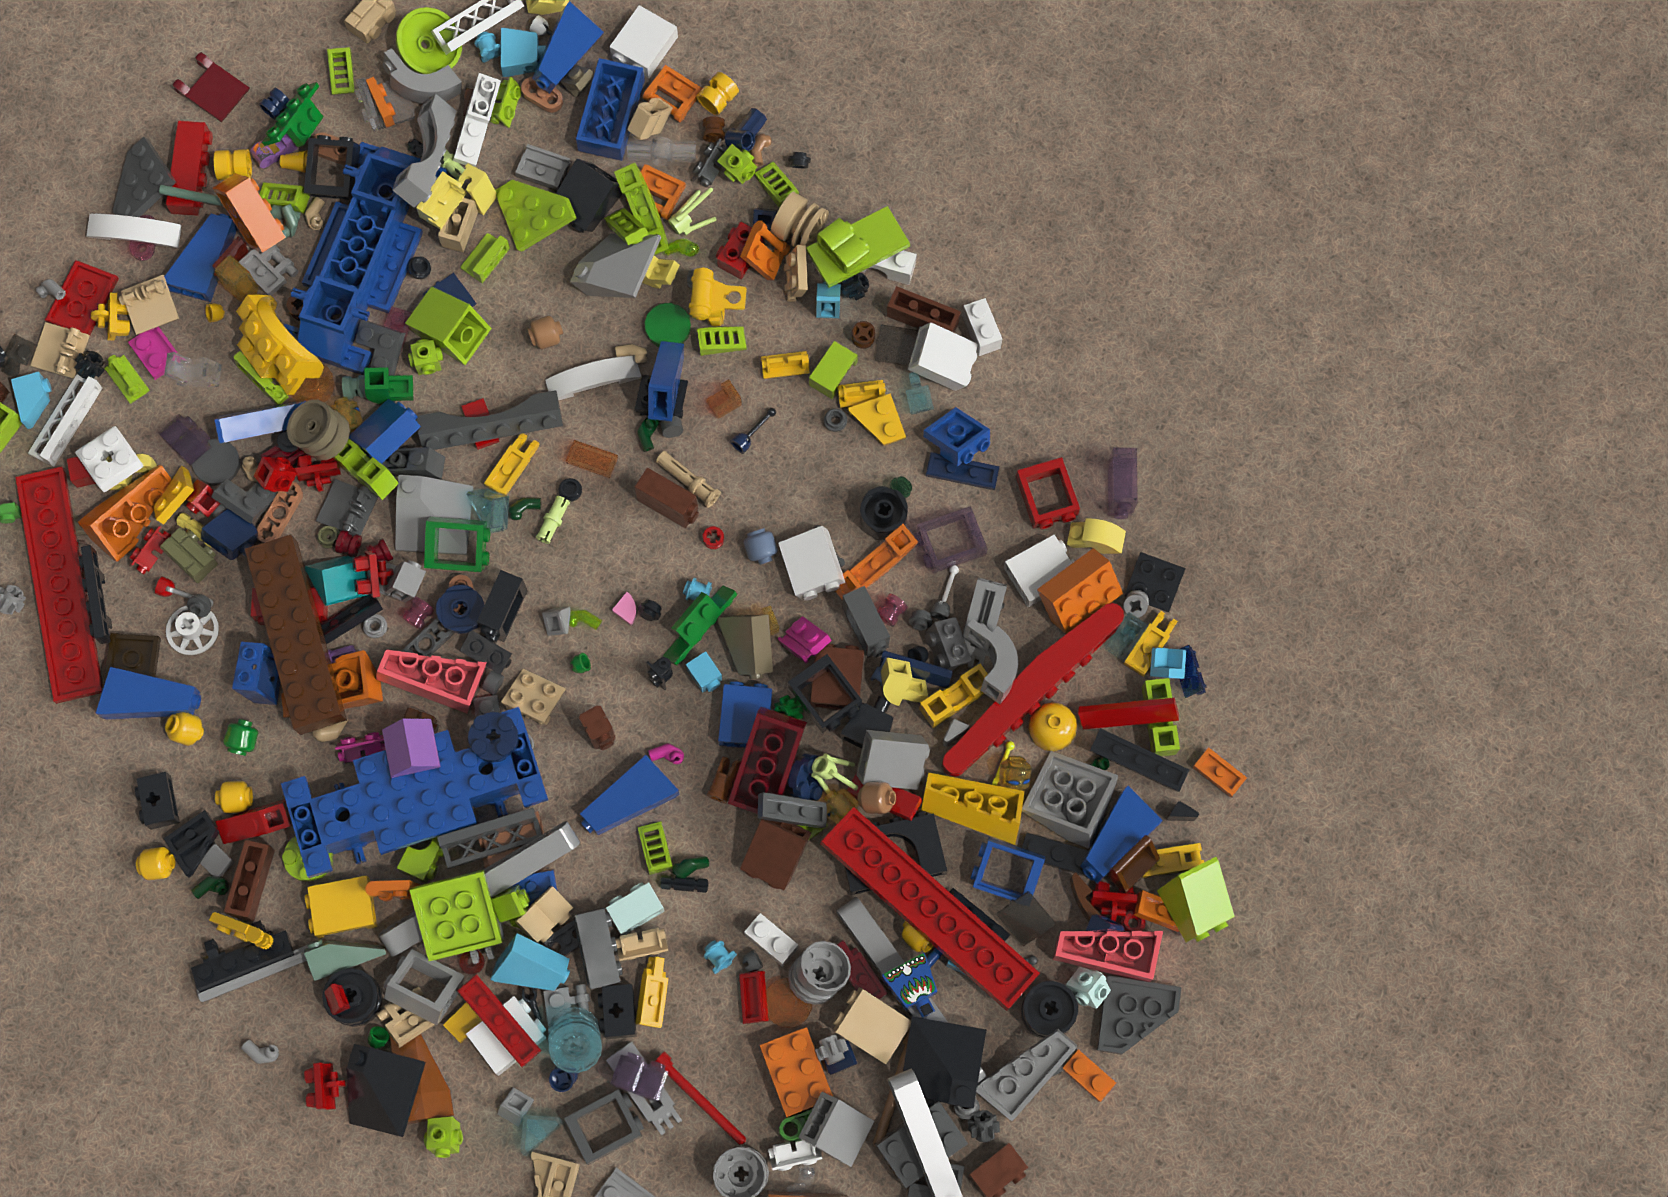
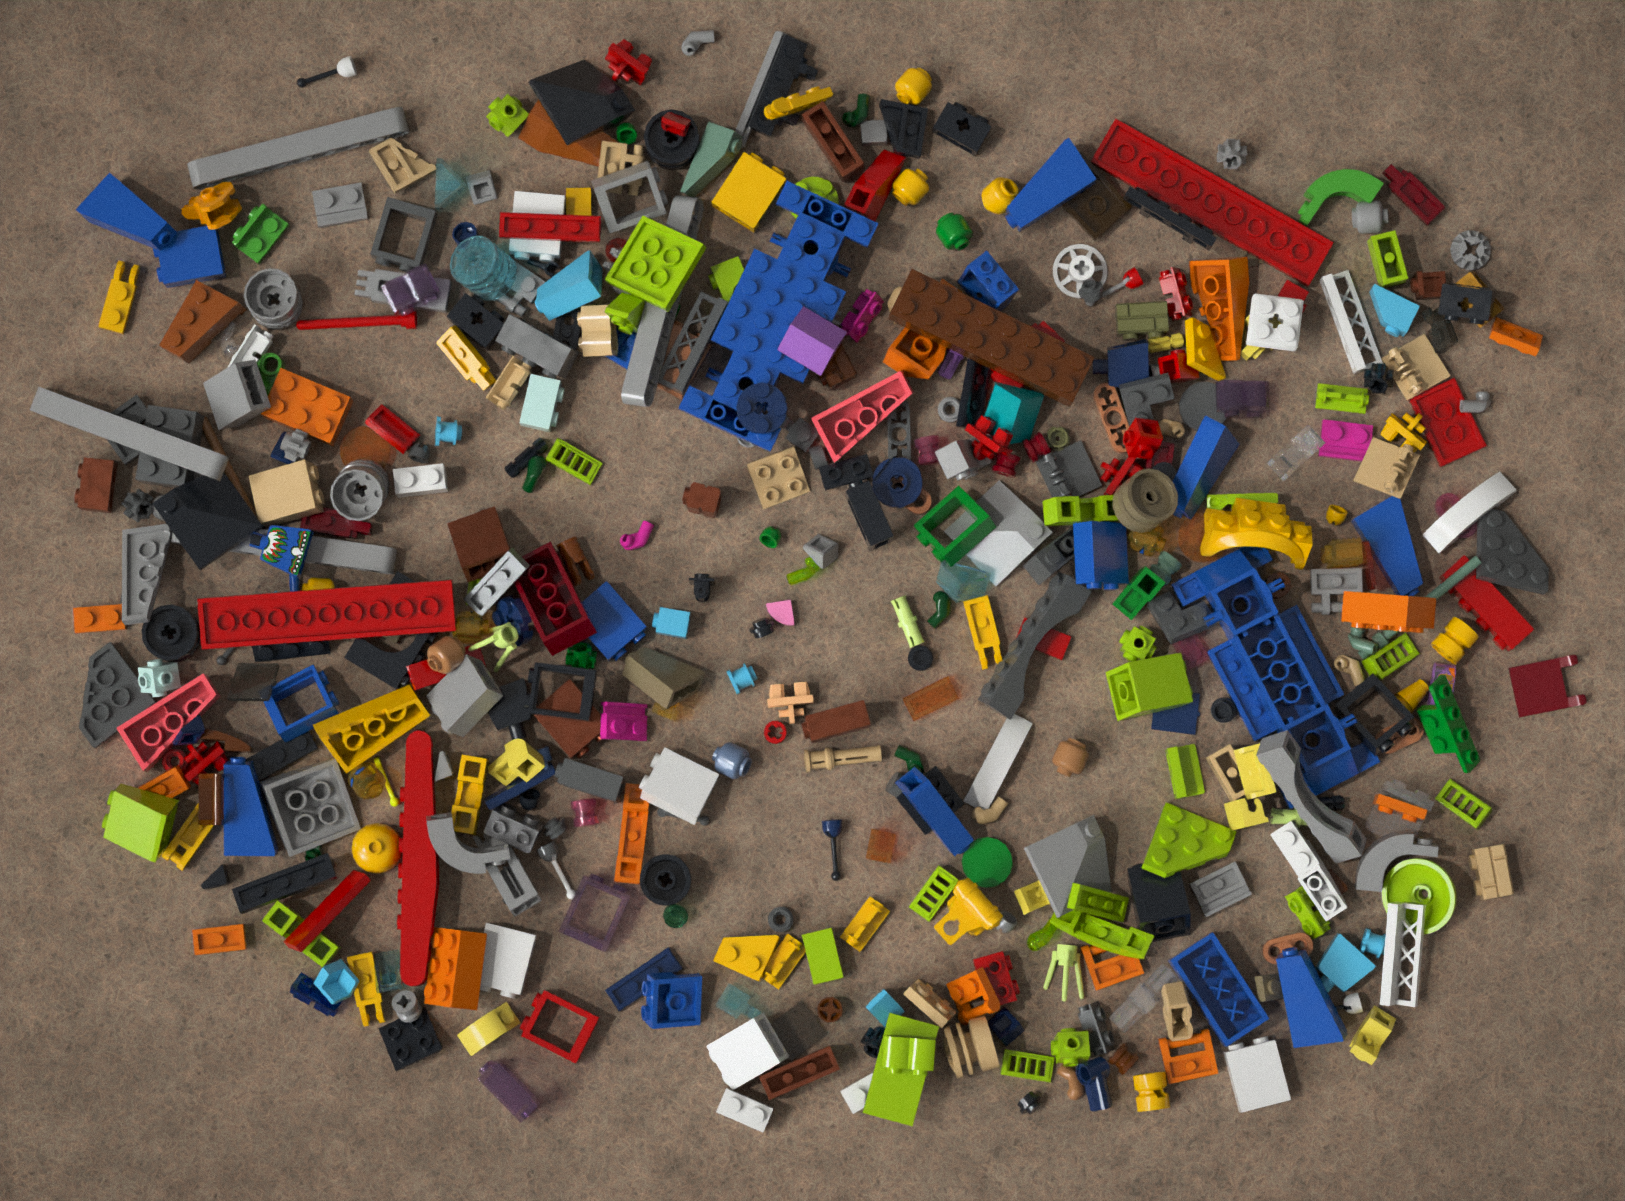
camera: 135 degrees right, 10 degrees up
dark blue wheel [259,87,290,120] -> none
orange plate [365,880,420,902] -> none
blue slope [580,755,679,835] -> none
green bracket [663,585,737,666] -> none
none -> light nougat hips [767,682,813,724]

